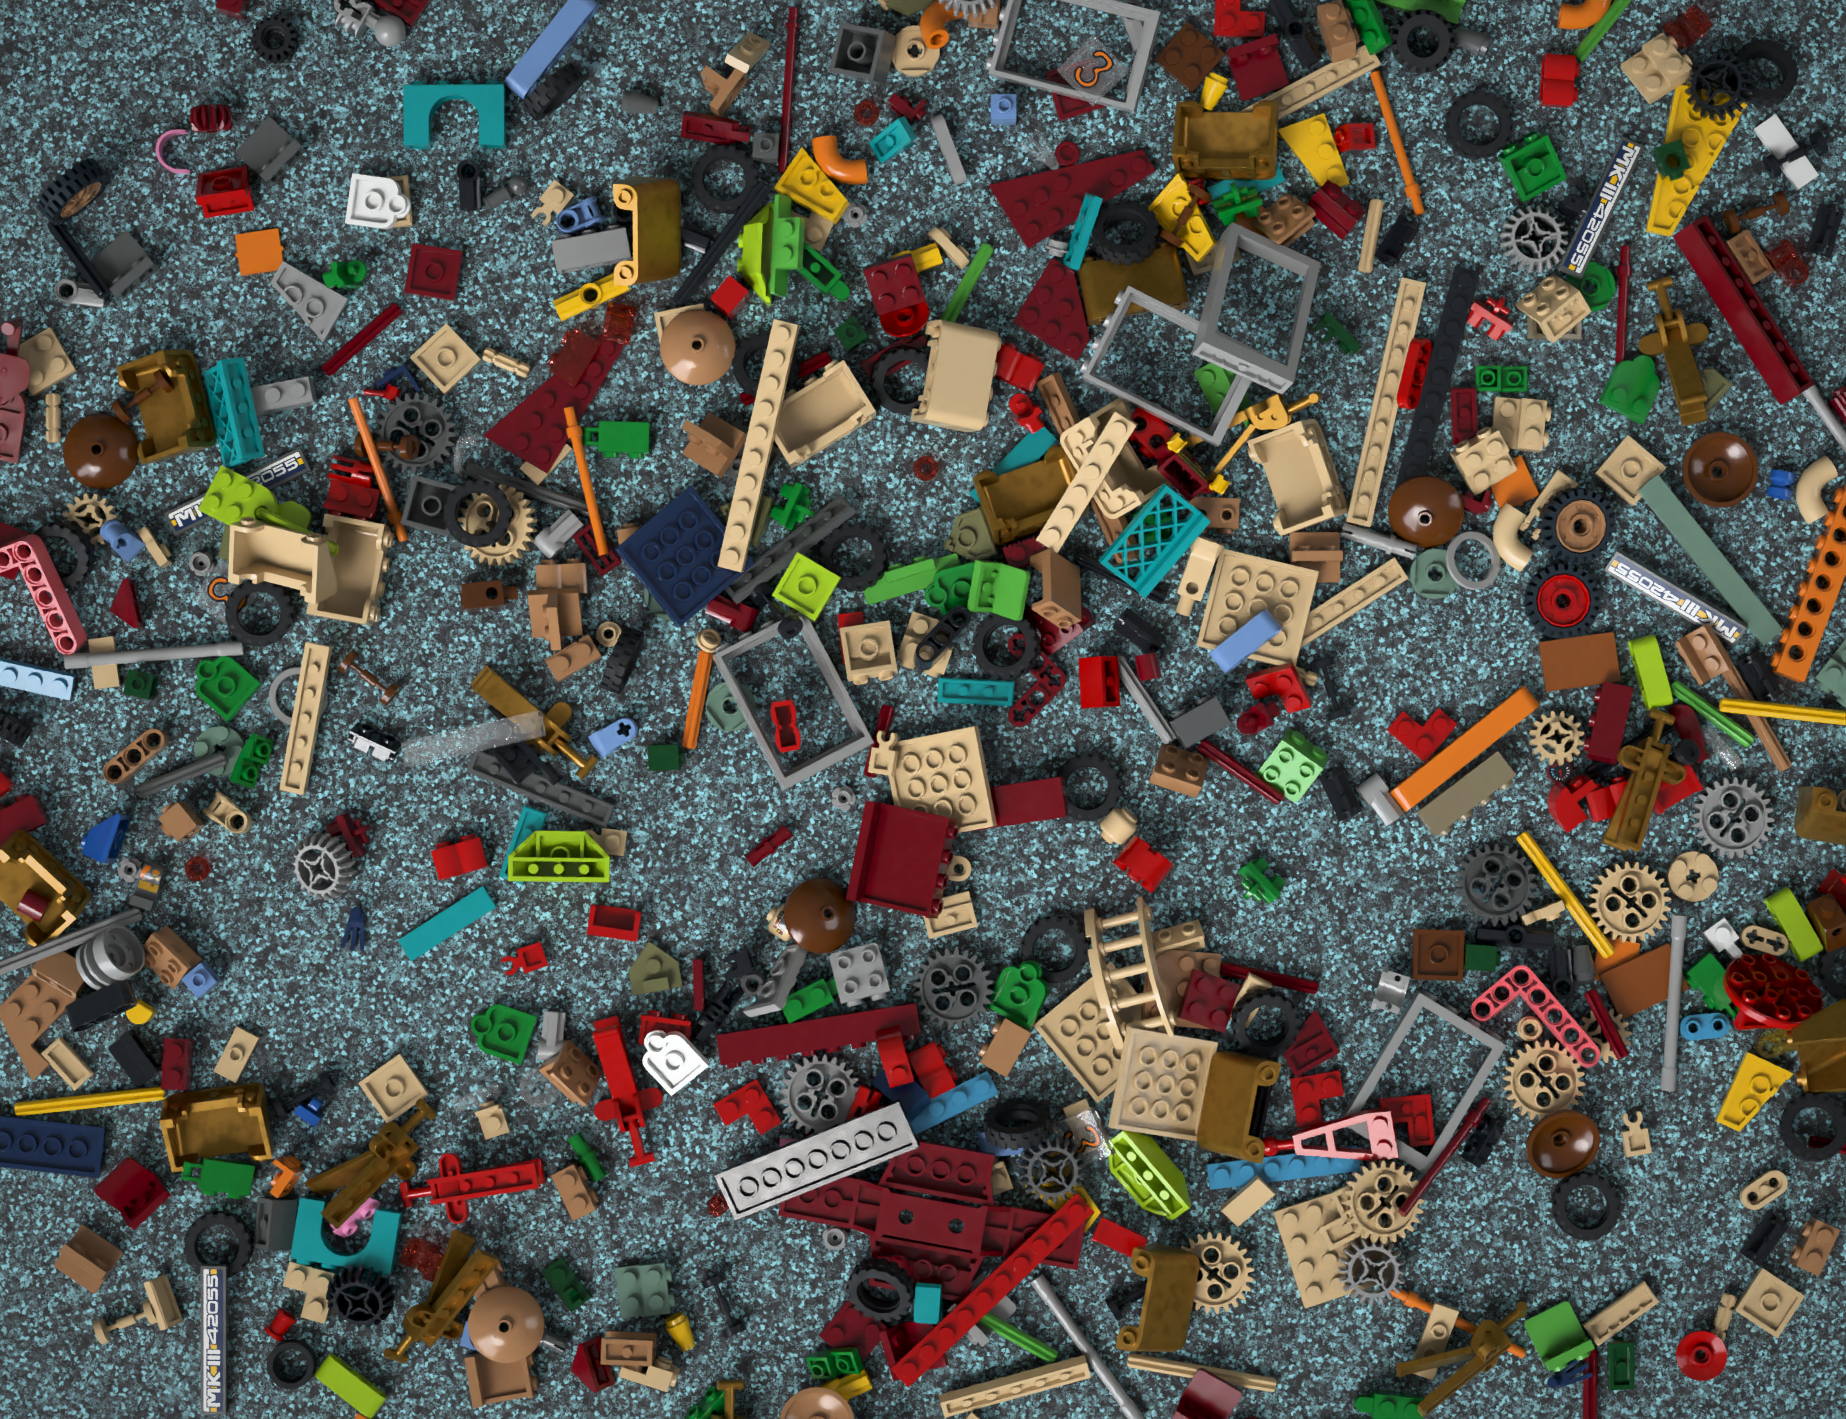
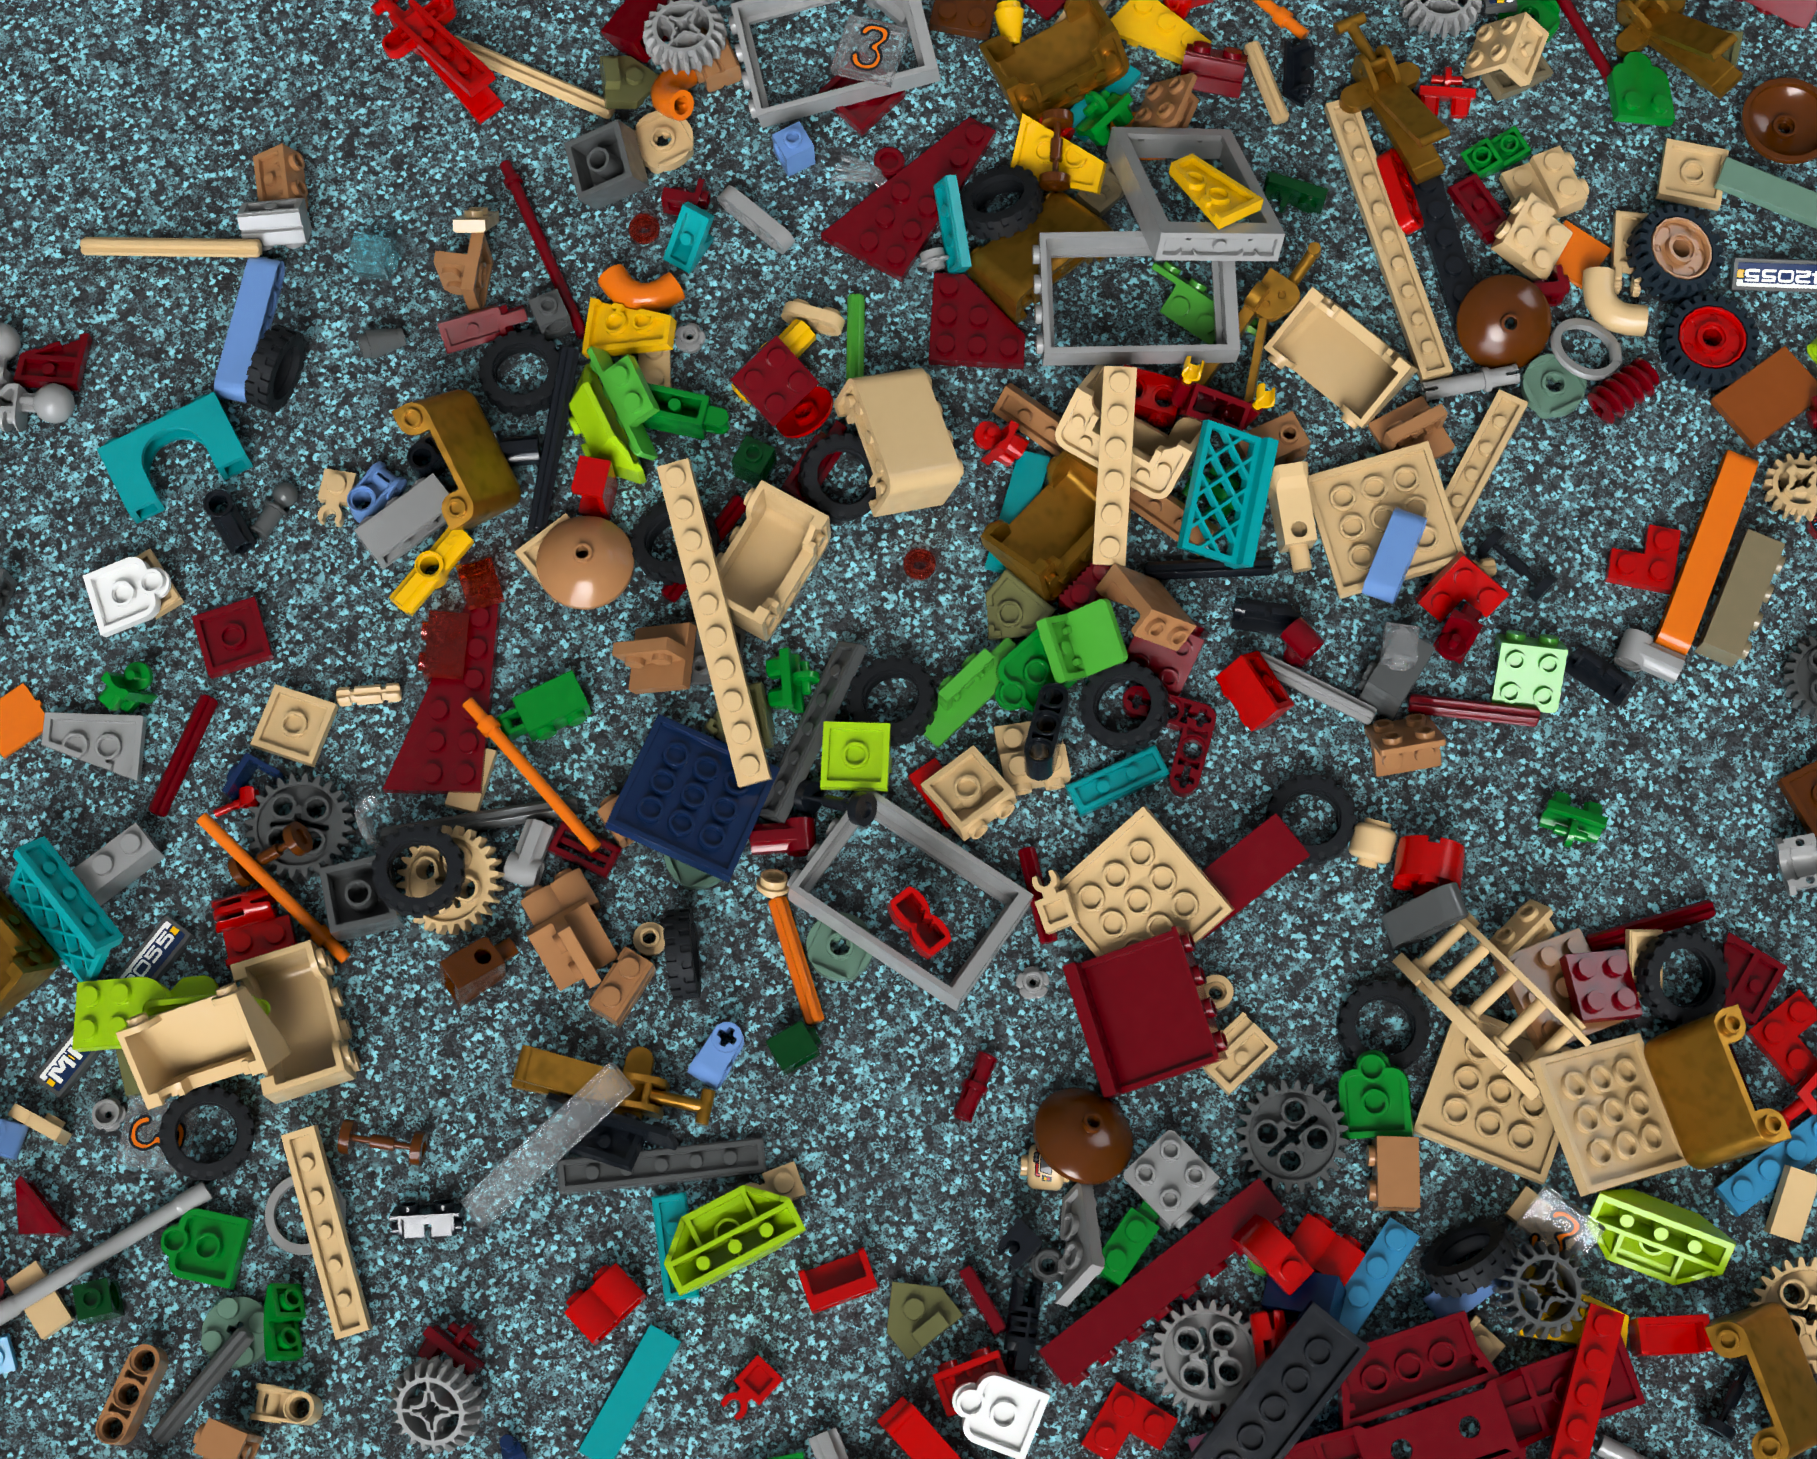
camera: 25 degrees left, 15 degrees down
red brick [994,342,1044,394] -> none
none -> clear light blue brick [347,233,399,281]
none -> yellow wing [1169,153,1264,230]
none -> pearl gold piece [1333,11,1450,185]
none -> clear bracket [1380,622,1420,671]
none -> dark grey beam [1381,882,1469,949]
none -> dark red piece [1587,358,1660,425]

